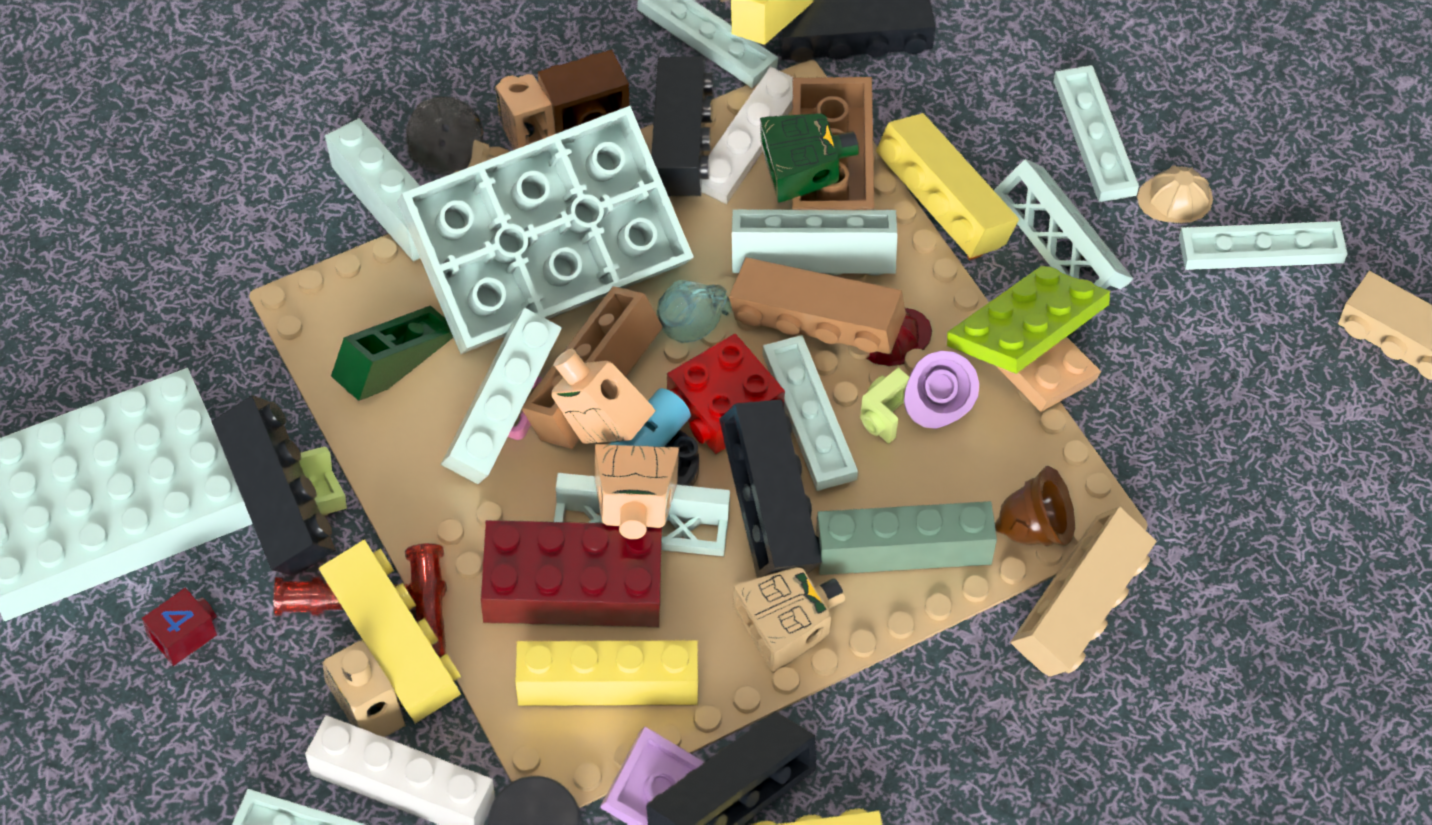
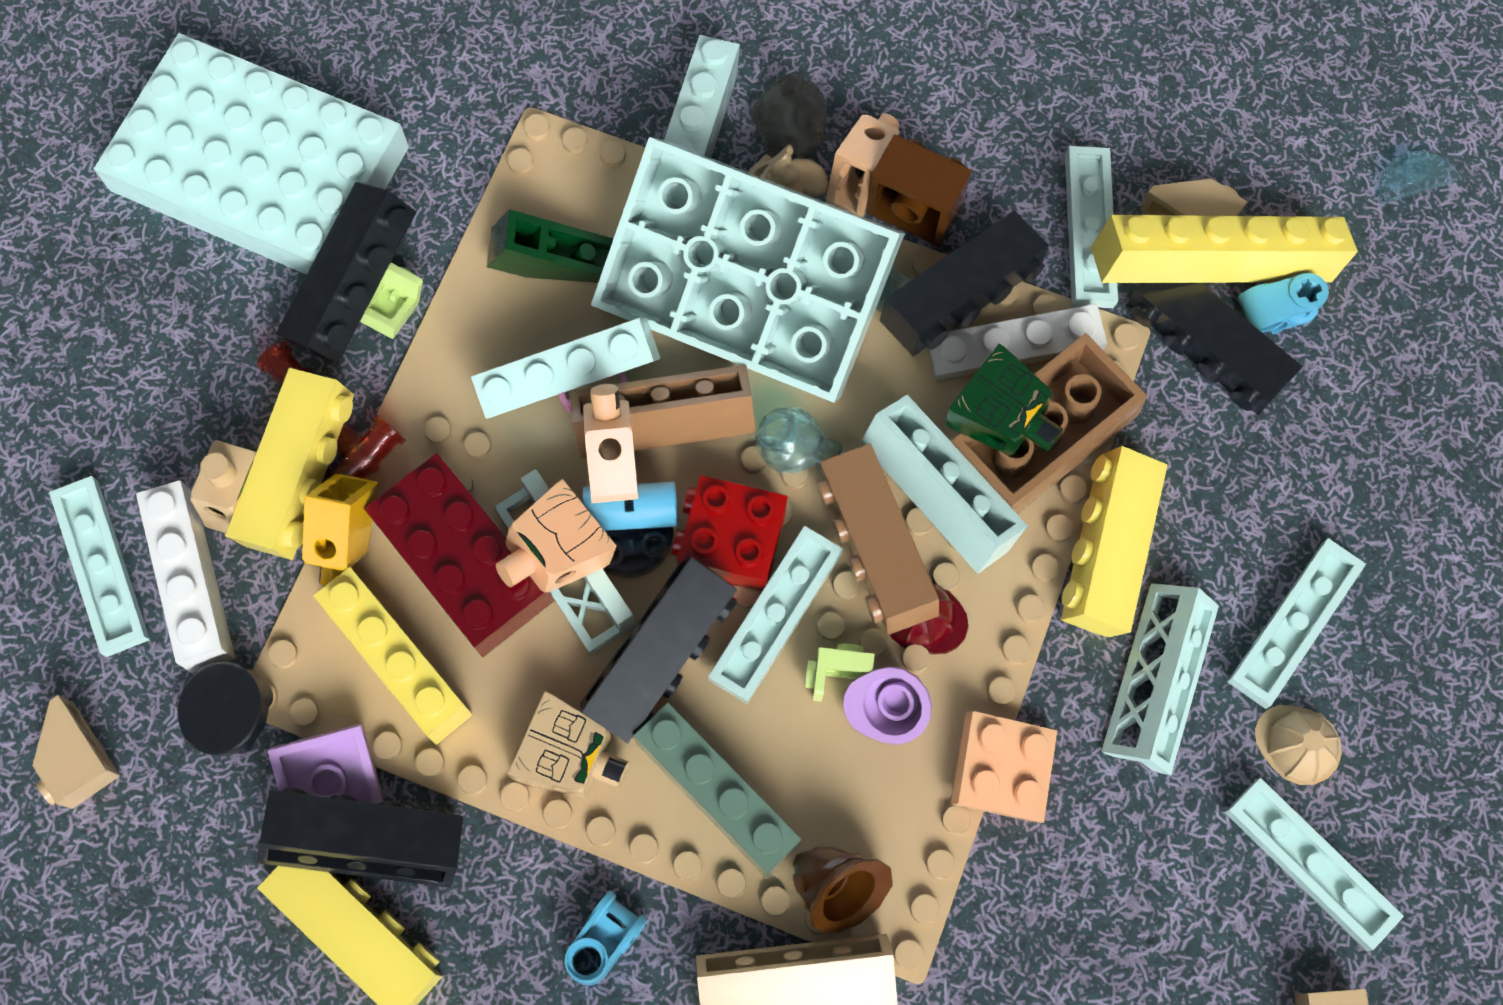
camera: 50 degrees right, 15 degrees up
dark red brick [141,587,217,666] -> none
lime plate [947,266,1110,374] -> none
none -> yellow torso [302,473,379,586]
none -> medium azure piece [564,890,649,986]

